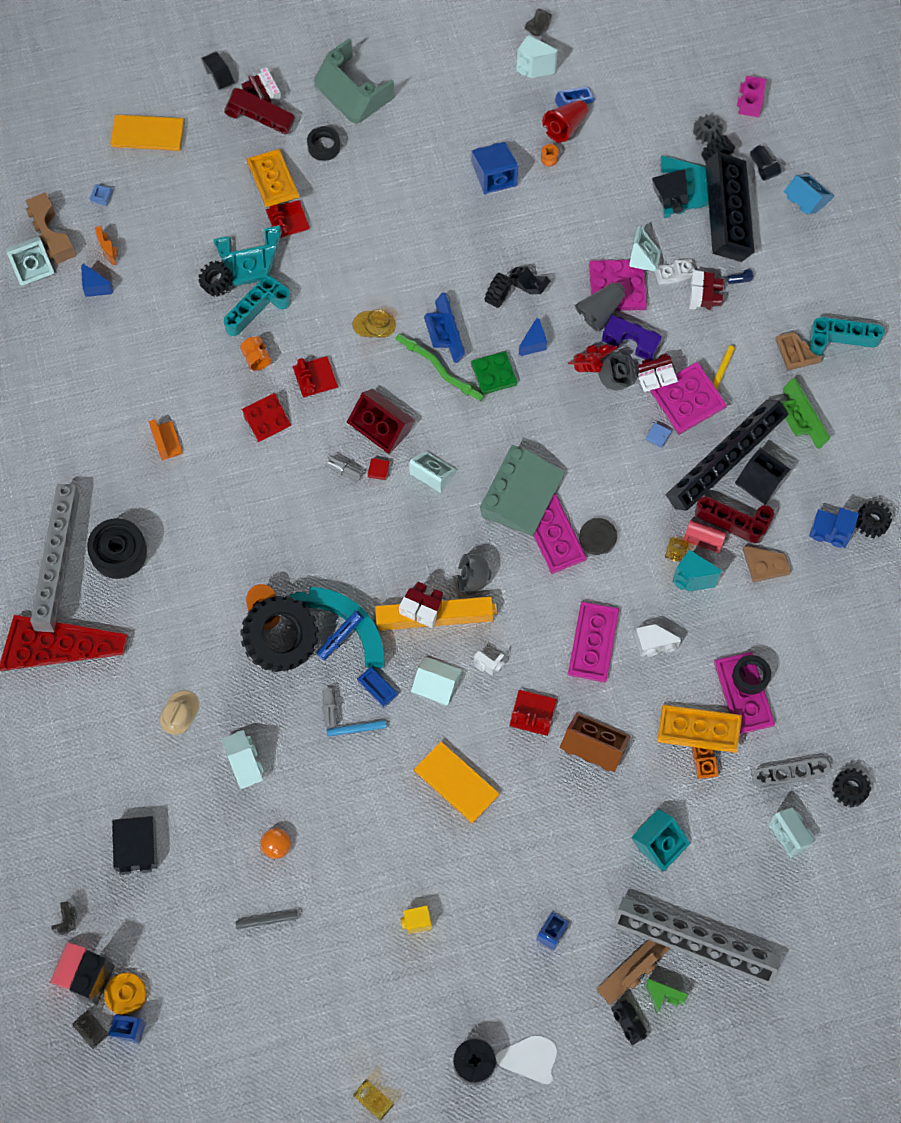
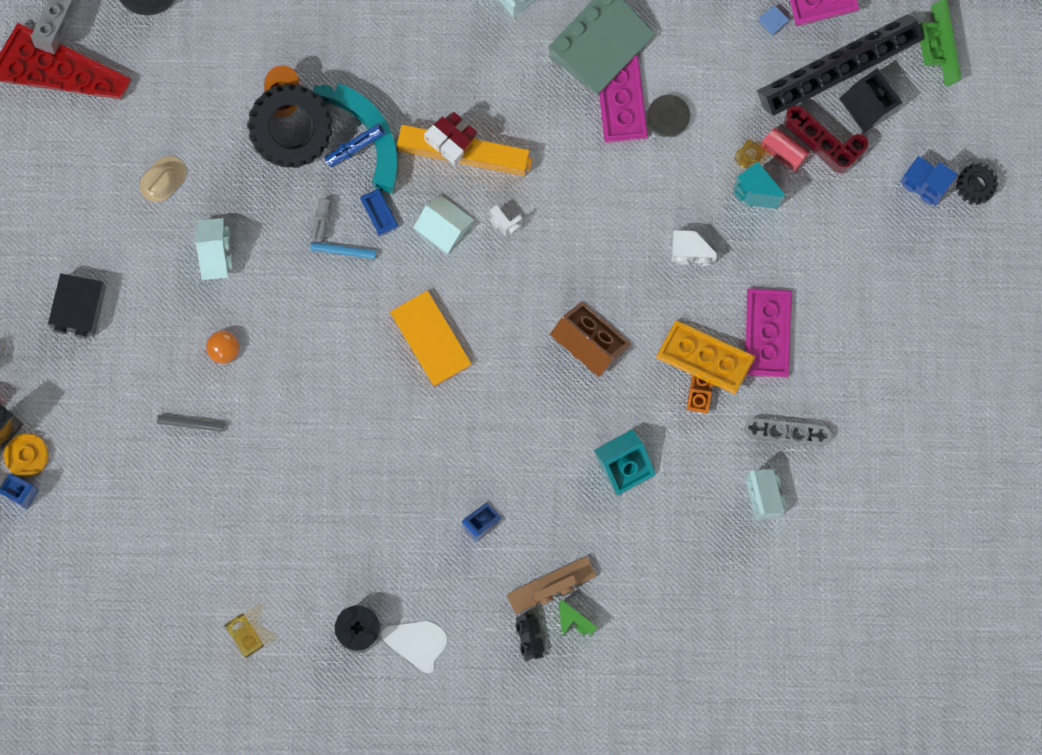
camera: 15 degrees right, 10 degrees up
yellow brick [400,905,432,935] -> none
dark grey cylinder [457,553,491,592] -> none
red hinge [509,690,557,736] -> none
dark pink tile [568,601,619,683] -> none
light grey brick [613,897,781,986] -> none
black tyre [732,655,772,695] -> none
medium nougat wing [742,546,791,583] -> none
black tyre [832,768,871,807] -> none

